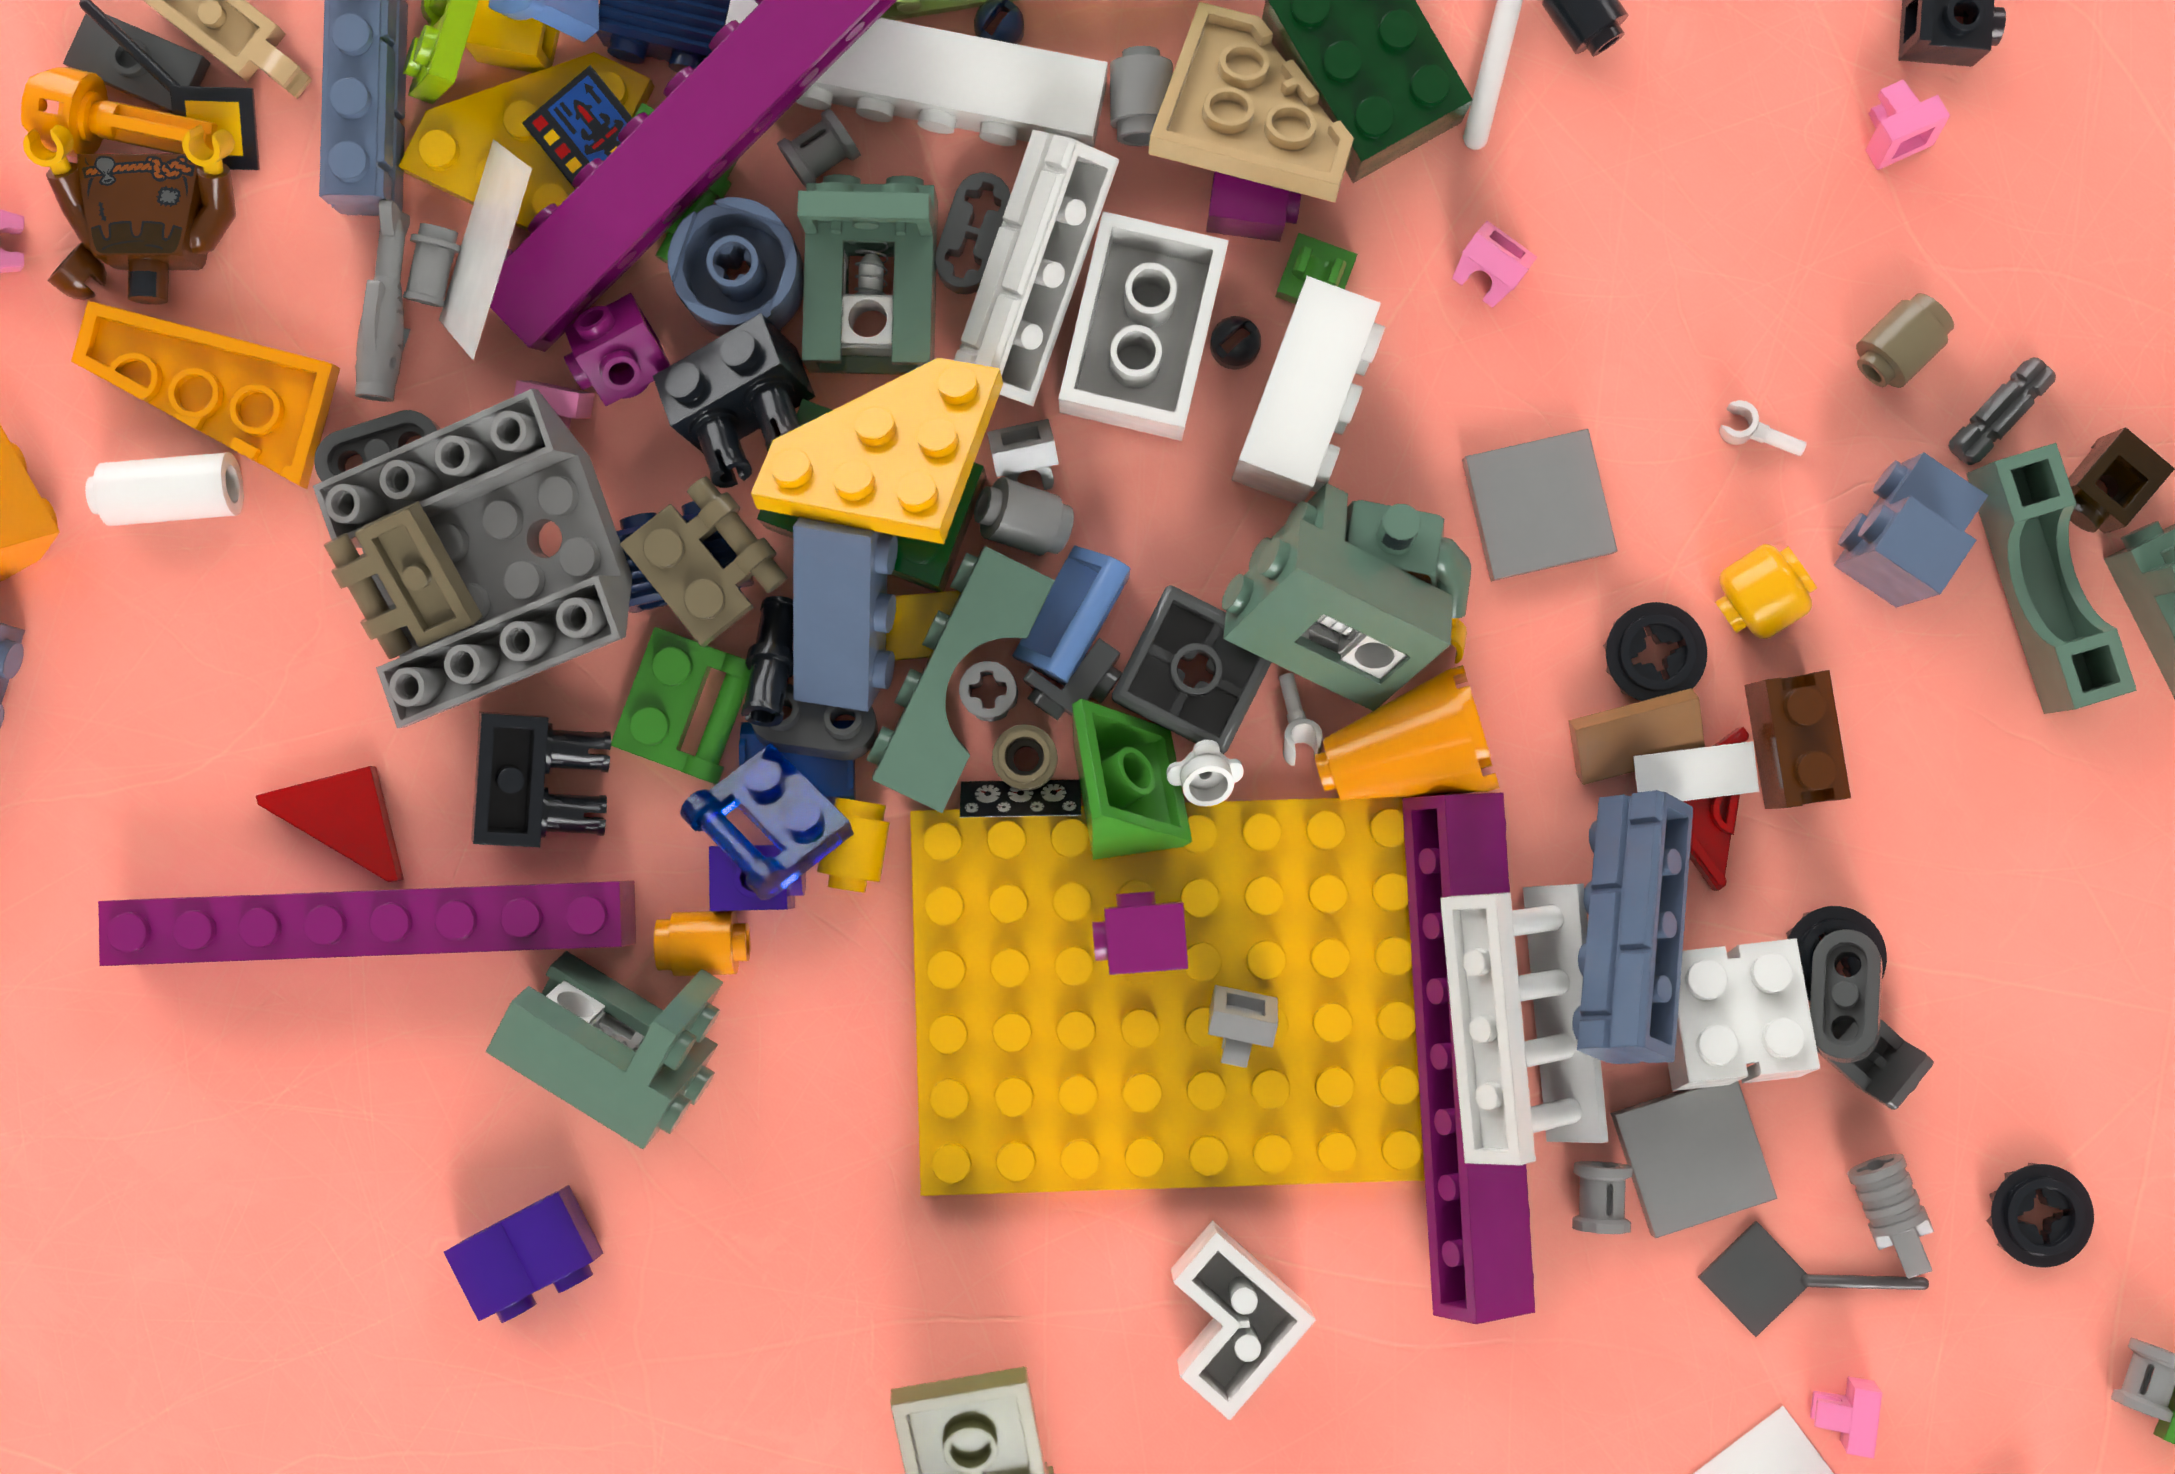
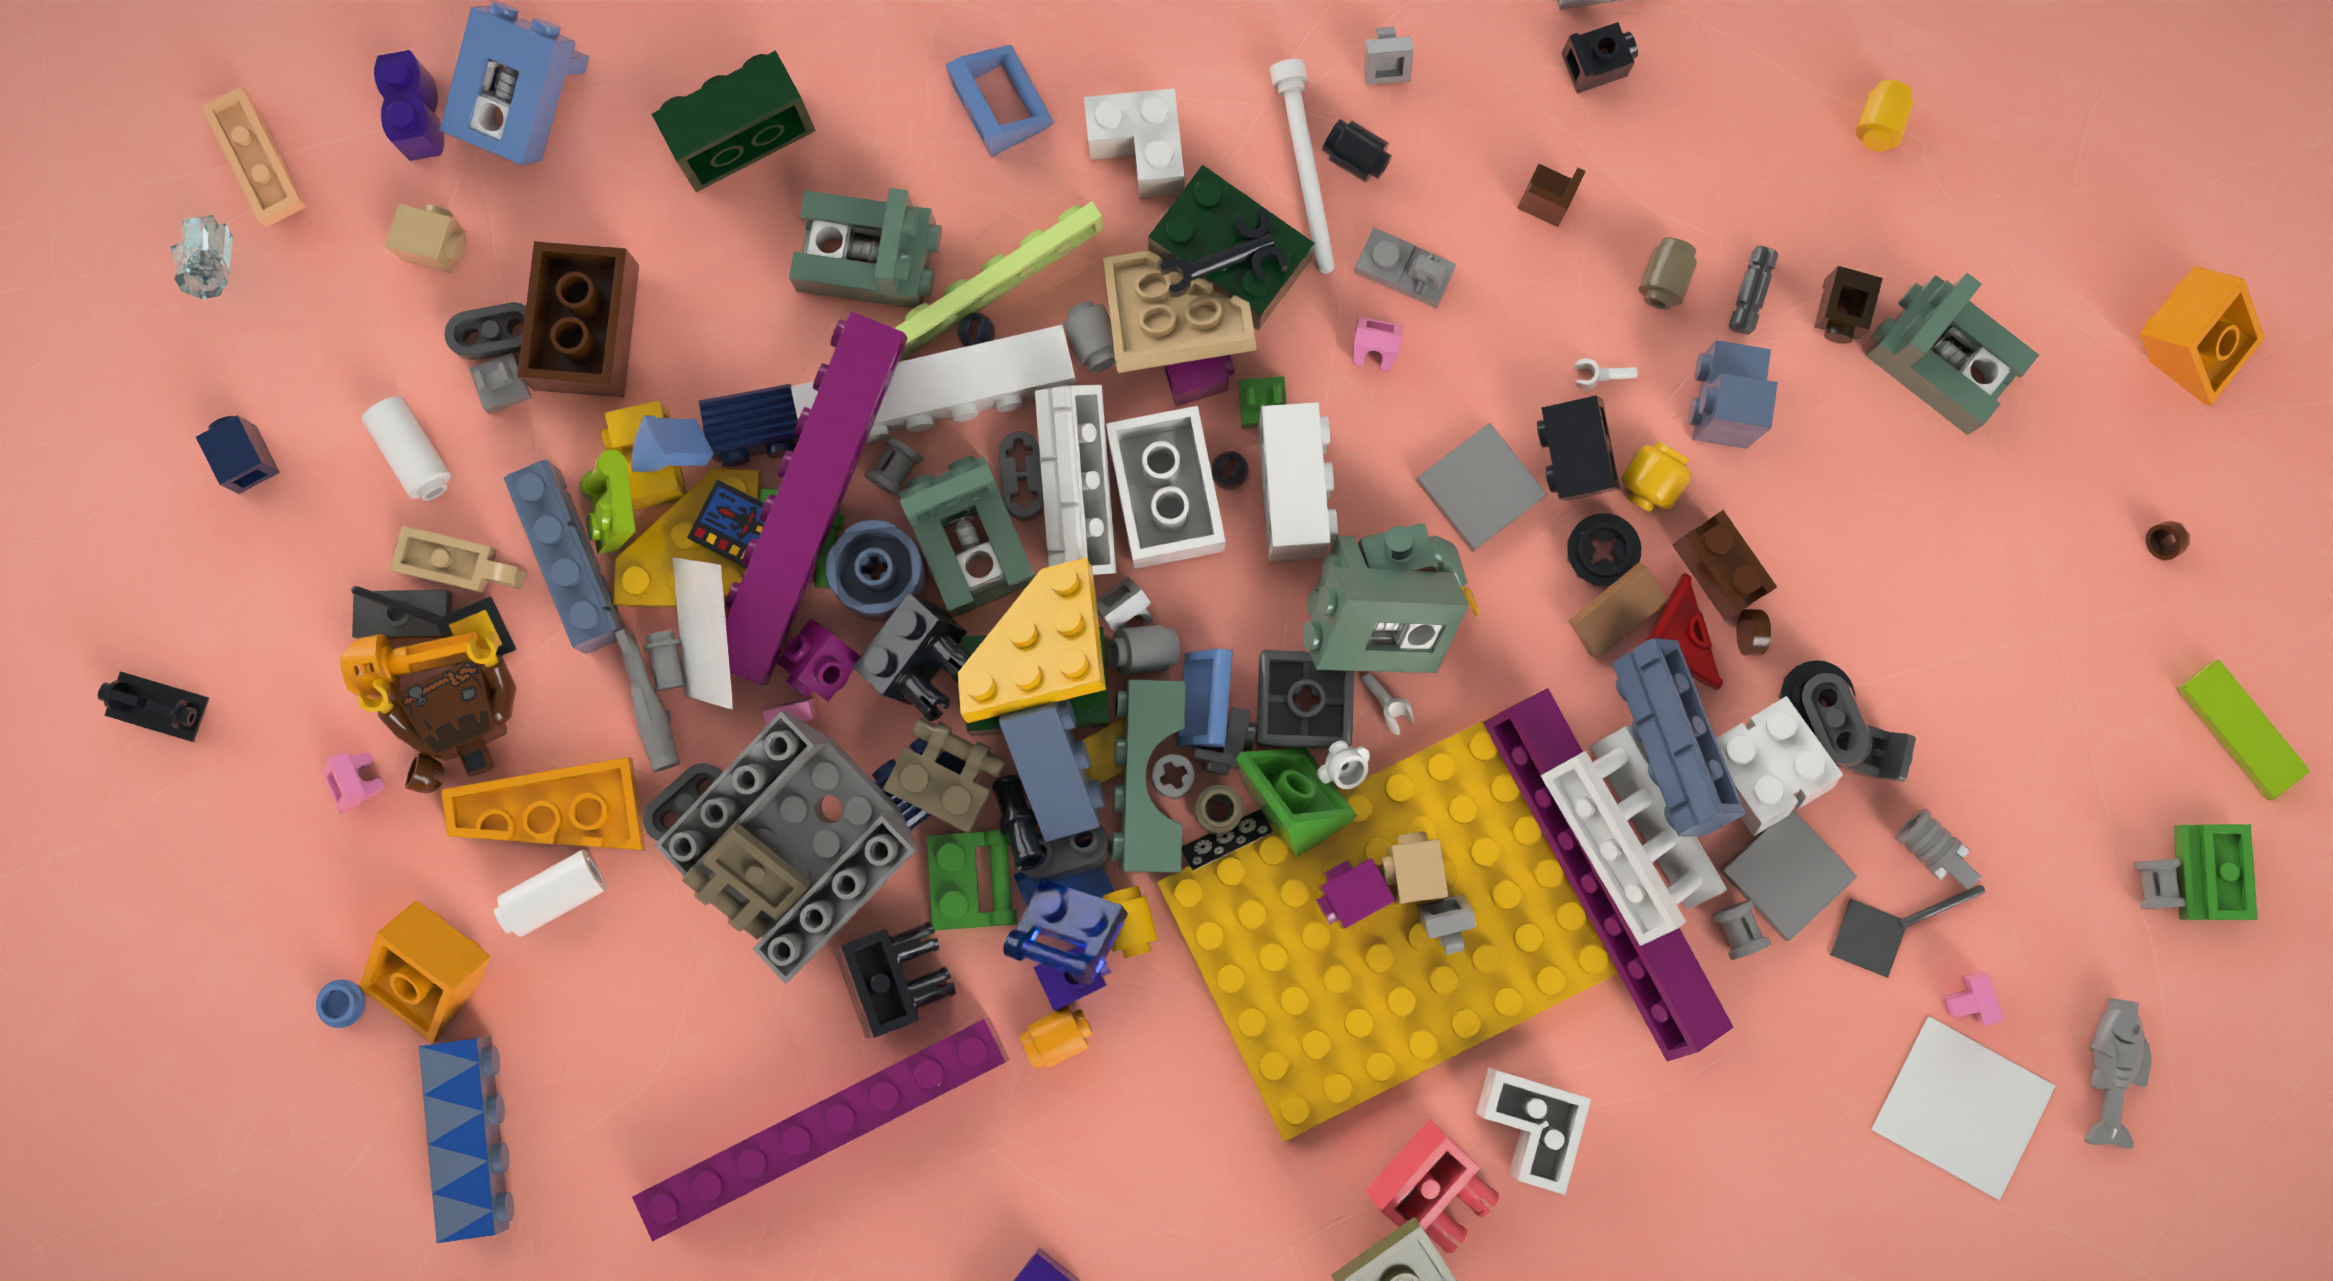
camera: 25 degrees left, 5 degrees down
red tile [255,766,404,882] -> none
sand green brick [485,951,724,1150] -> none
light orange cone [1314,665,1500,800] -> none
white sticker [1633,741,1759,801] -> none
bright pink tile [1865,80,1950,171] -> none
sand green arch [1966,443,2137,714] -> none
black gear [1986,1163,2094,1268] -> none
none -> black bar [1160,207,1287,297]
none -> light grey hinge [1354,227,1457,309]
none -> coral brick [1366,1119,1499,1253]
none -> tan brick [1381,832,1448,904]
none -> reddish brown panel [1517,163,1586,227]
none -> black brick [1537,395,1621,501]
none -> reddish brown tile [1736,609,1771,656]

